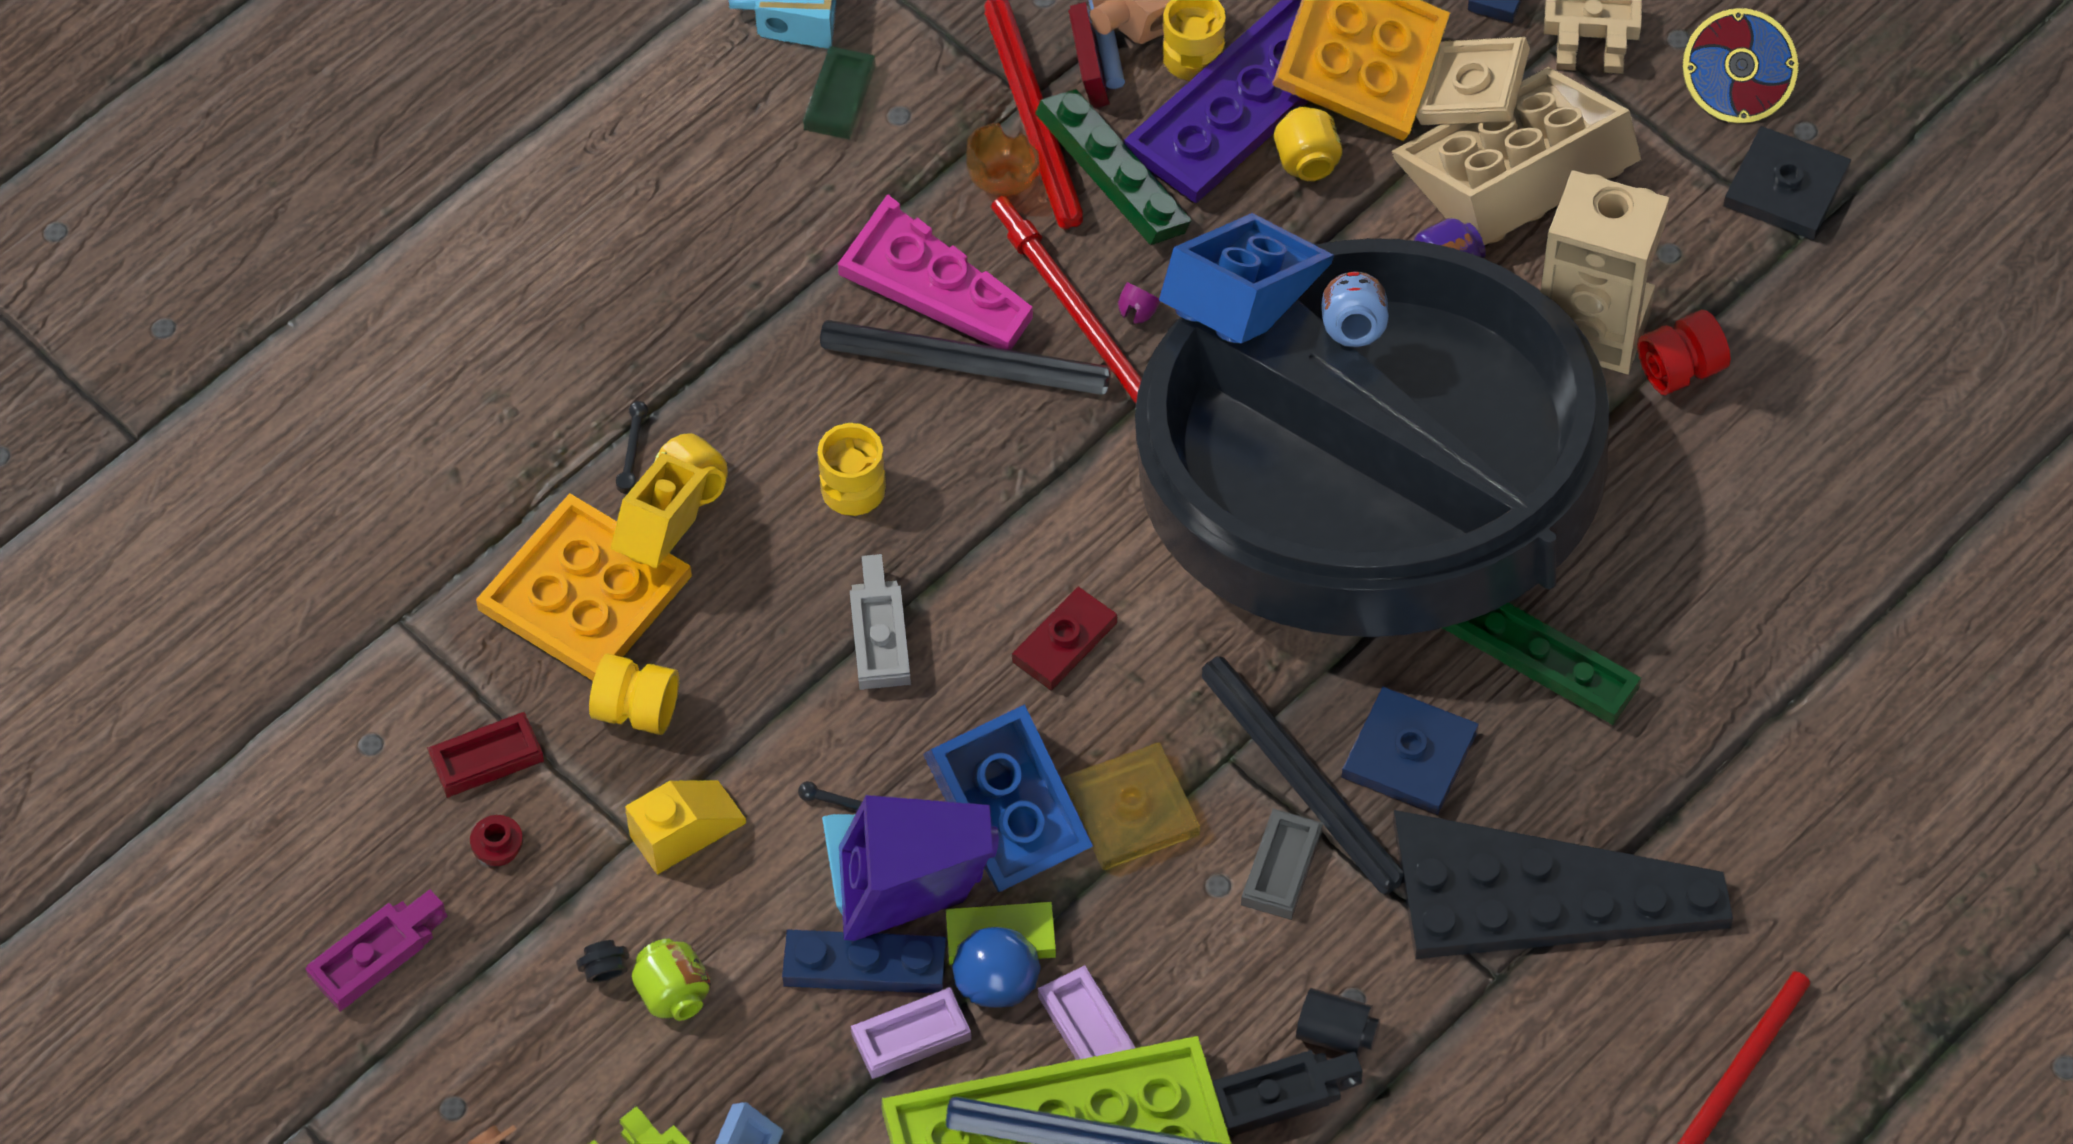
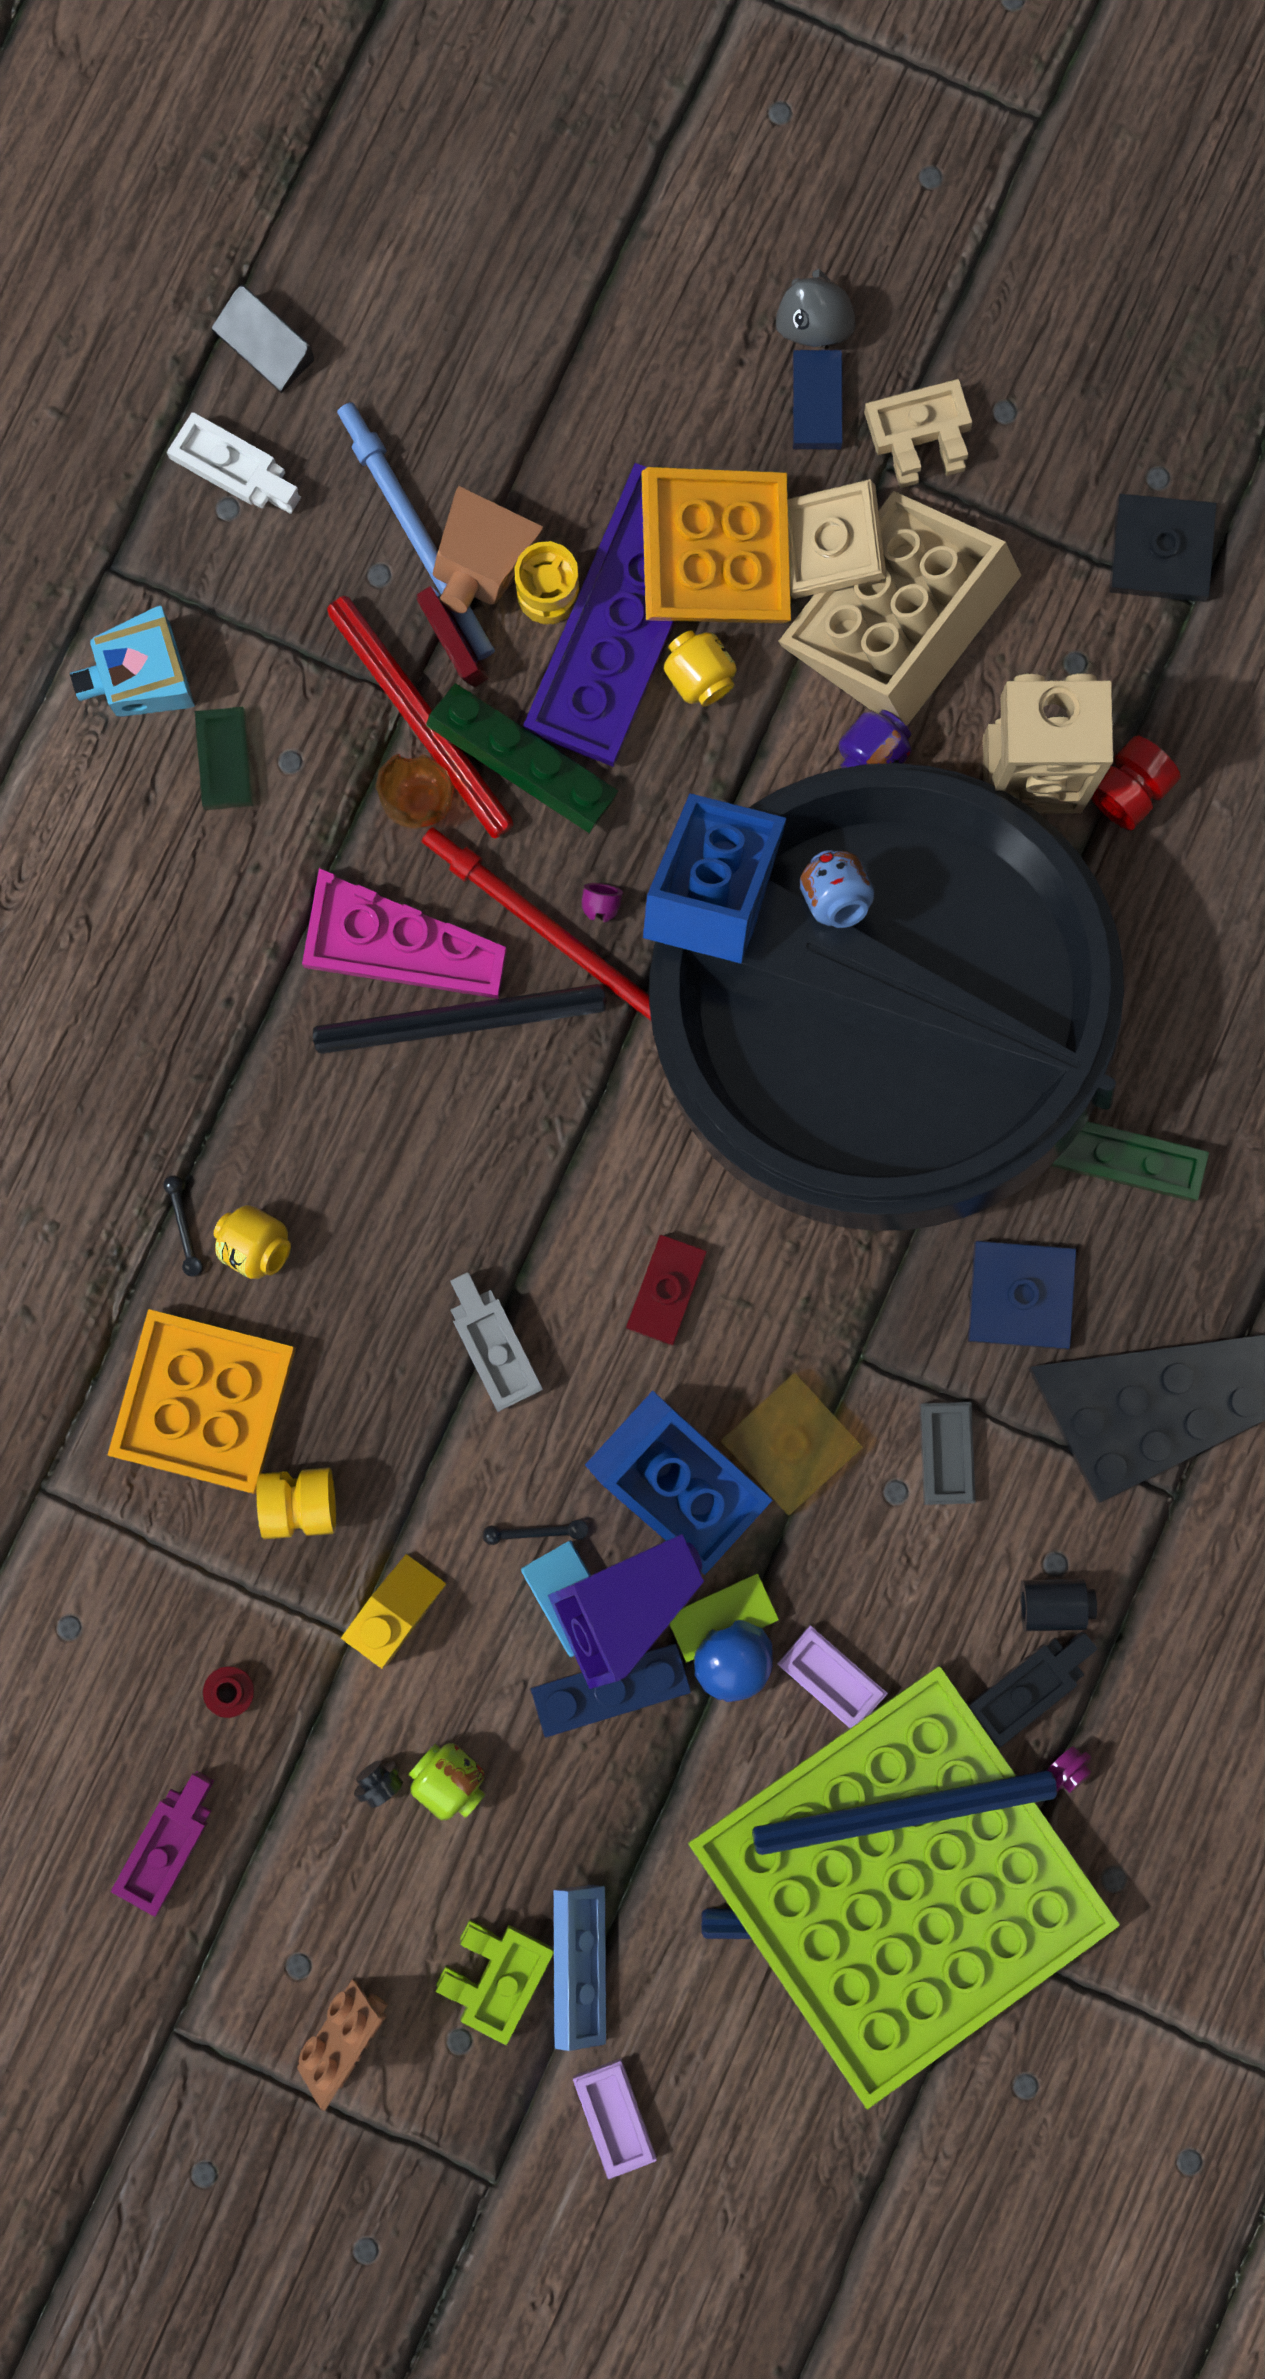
camera: 20 degrees left, 25 degrees up
dark red tile [427,711,544,798] -> none
yellow brick [610,452,708,568] -> none
yellow wheel [817,423,886,516] -> none
lavender tile [851,988,971,1079] -> none
black axle [1202,656,1404,895] -> none
shield [1683,8,1798,123] -> none

